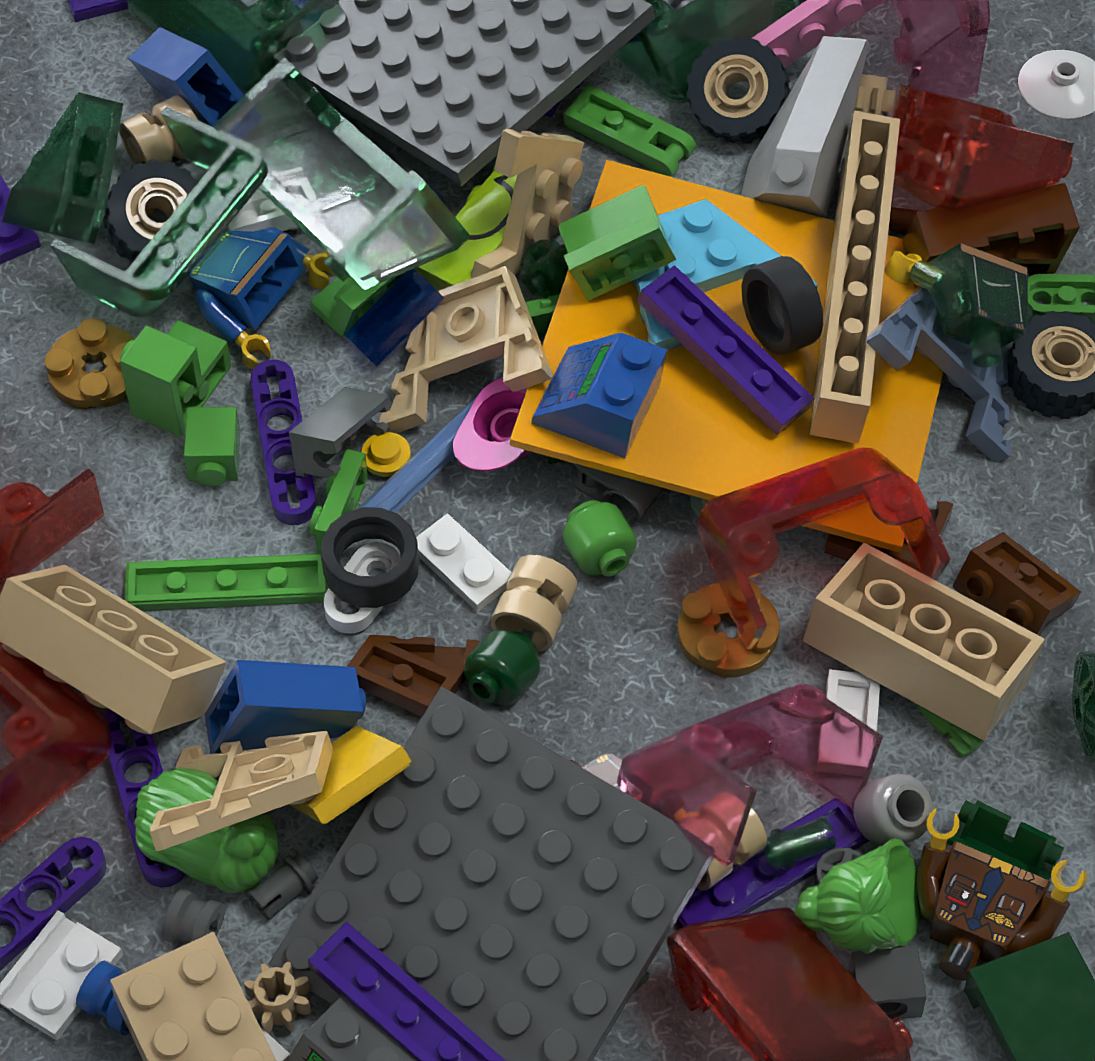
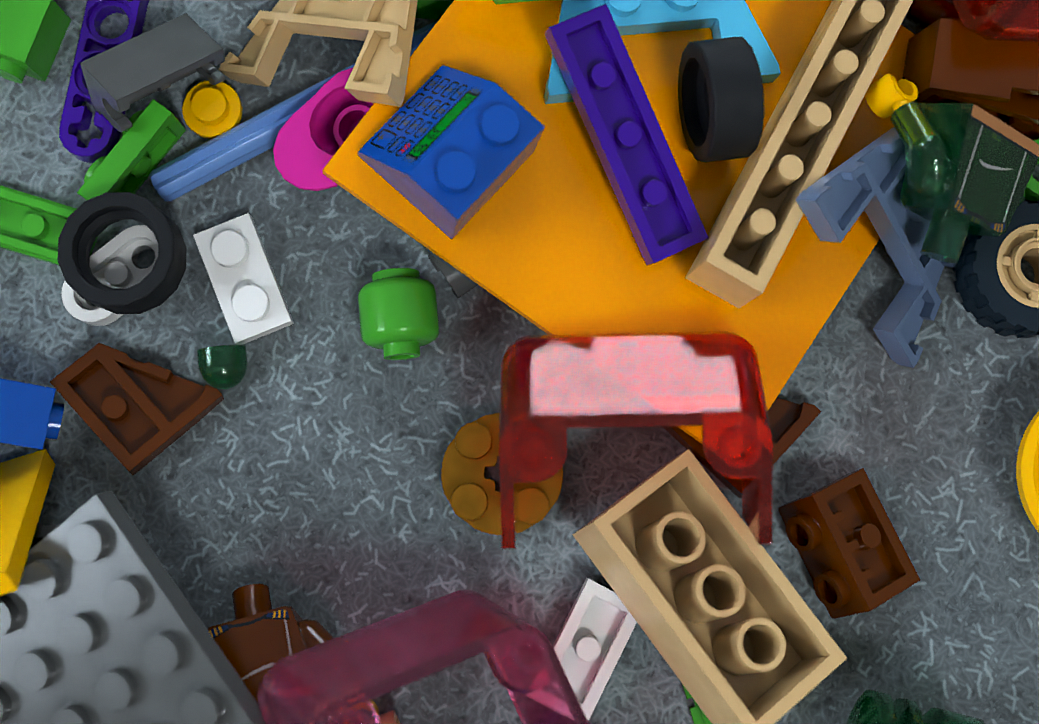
camera: 20 degrees right, 25 degrees up
dark green head [464,630,540,706] -> none
tan wheel [491,555,577,652] -> none
none -> clear green hinge [197,345,248,389]

